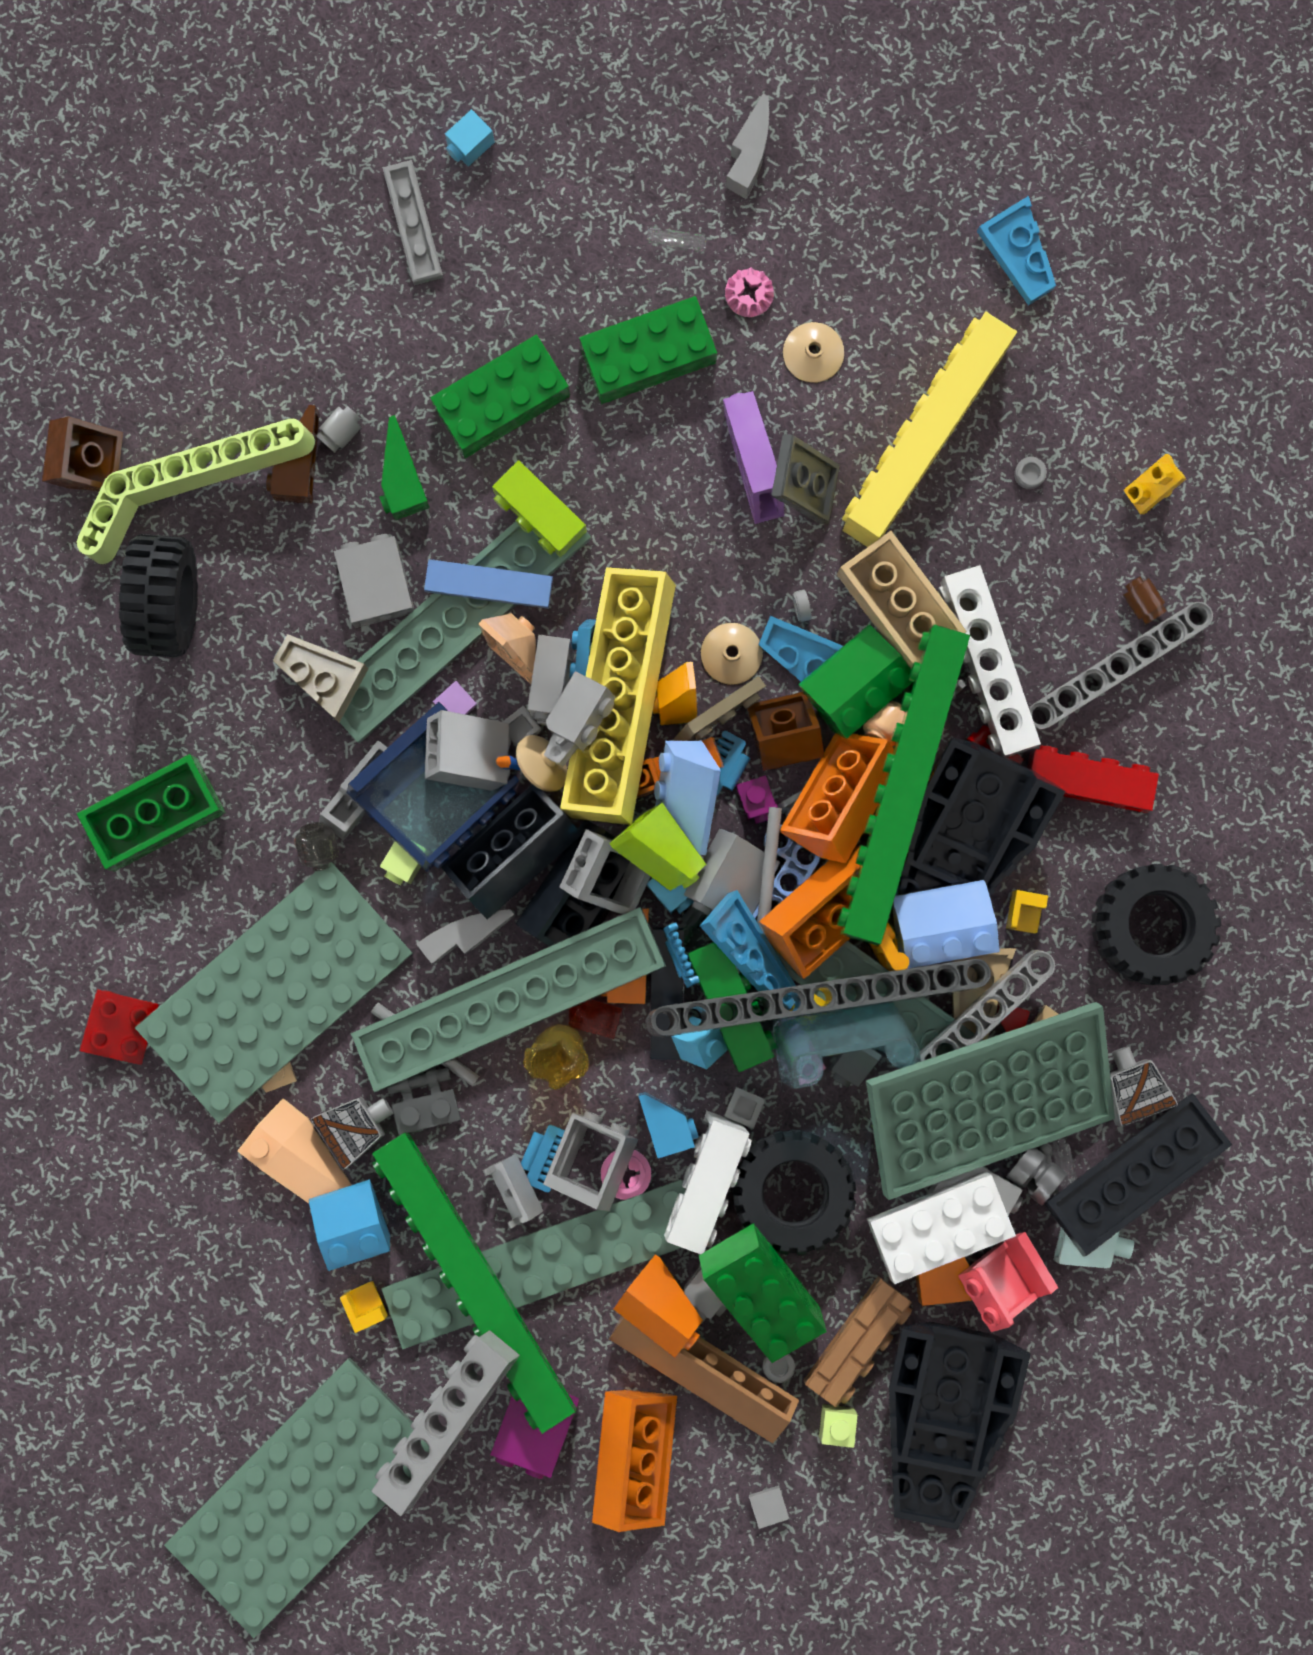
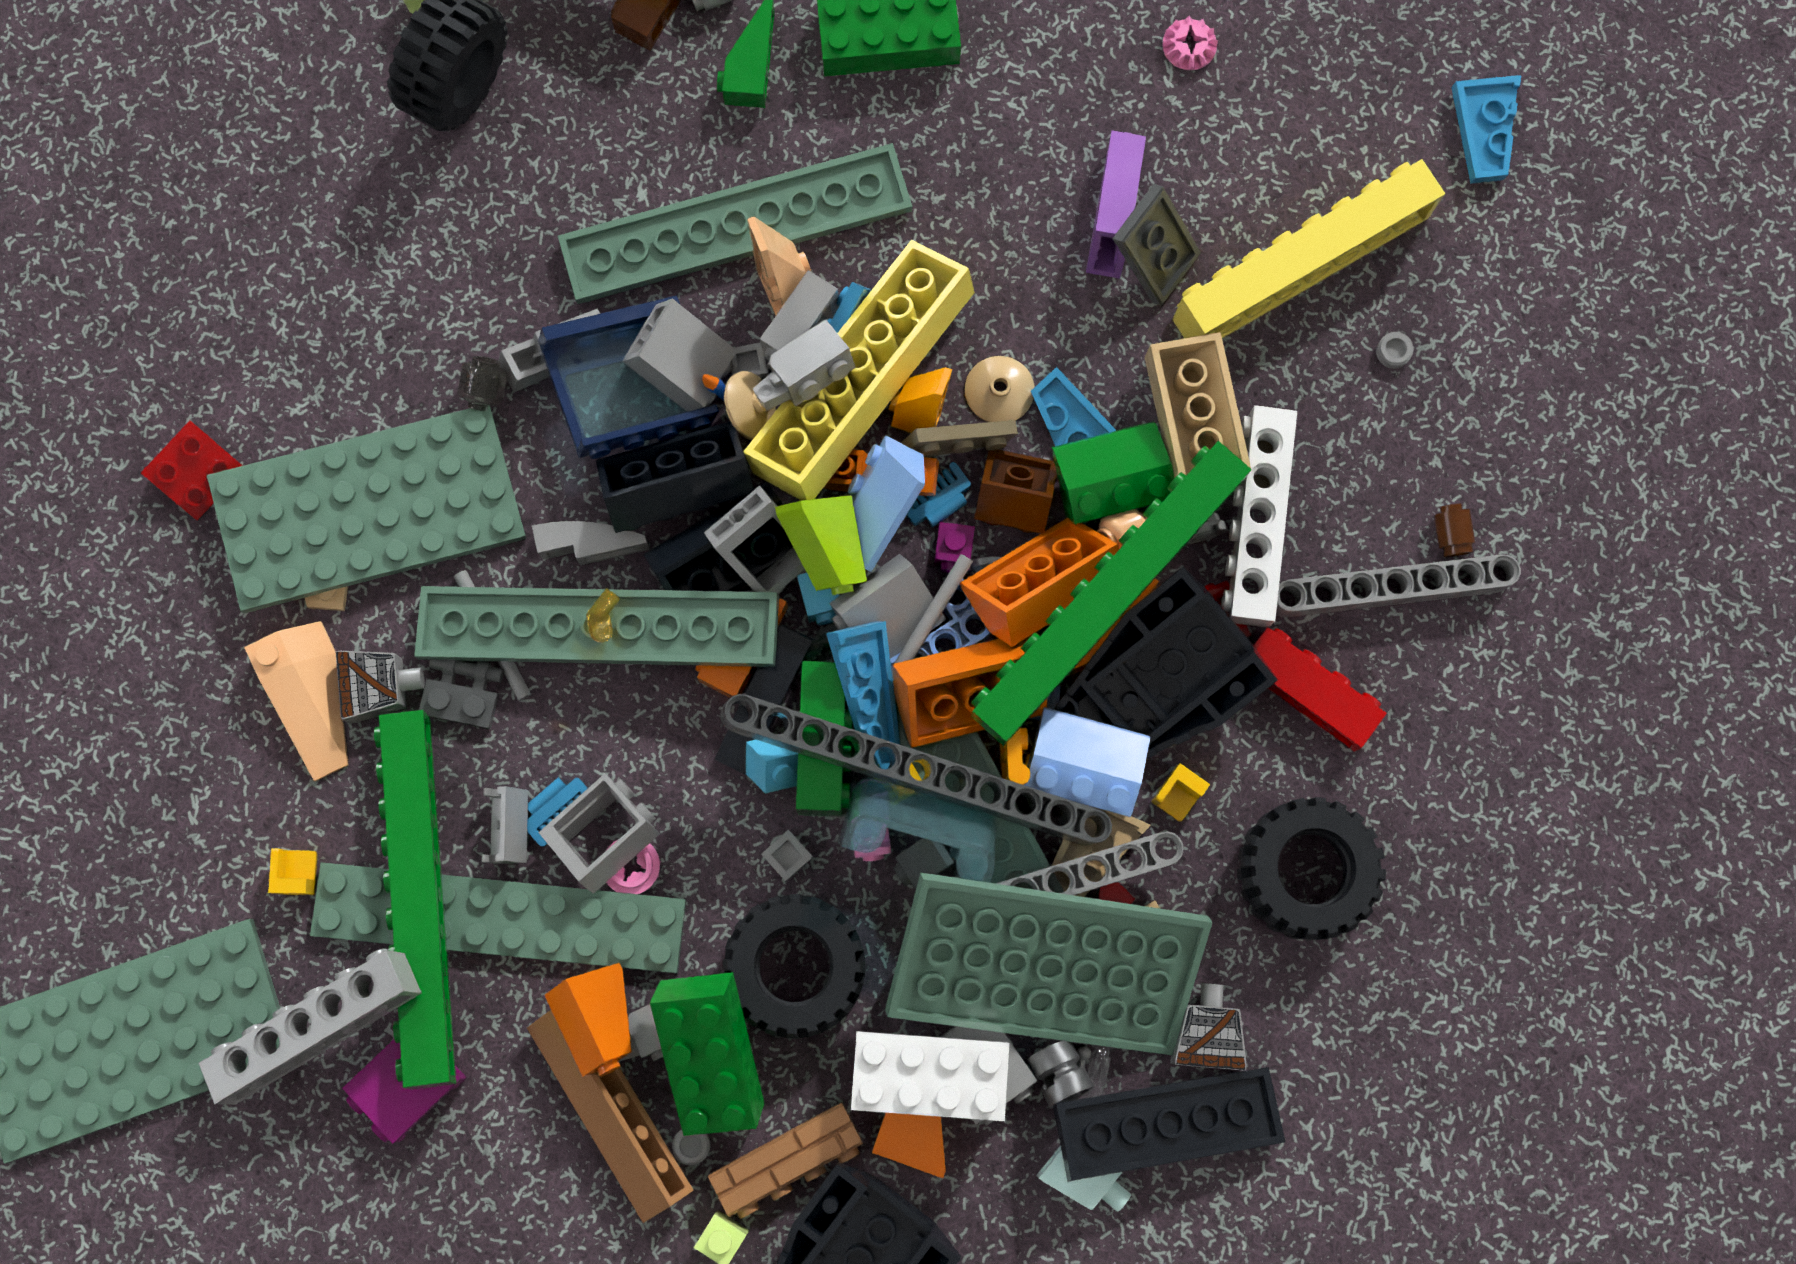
camera: 25 degrees right, 5 degrees down
green brick [76,754,226,872] -> none
wing [273,634,368,723] -> none
dark azure slope [309,1179,390,1271] -> none
light grey brick [334,534,415,628] -> none
yellowish green brick [380,841,429,886] -> none
medium blue tile [424,559,553,609] -> none
lavender tile [433,681,477,715] -> none
lime brick [492,460,587,558] -> none
clear yellow hair [523,1024,589,1090] -> none
clear red bracket [569,1000,622,1039] -> none
green brick [579,296,717,405] -> none
orange slope [592,1390,677,1532] -> none
dark azure slope [639,1092,699,1159] -> none
dark azure piece [663,922,700,988] -> none
white wedge [664,1111,752,1254] -> none
tan dish [783,322,844,383] -> none
light grey tile [792,589,812,622] -> none
coral panel [958,1232,1058,1332] -> none
yellow hips [1124,454,1186,515] -> none
none -> clear yellow arm [586,588,620,643]

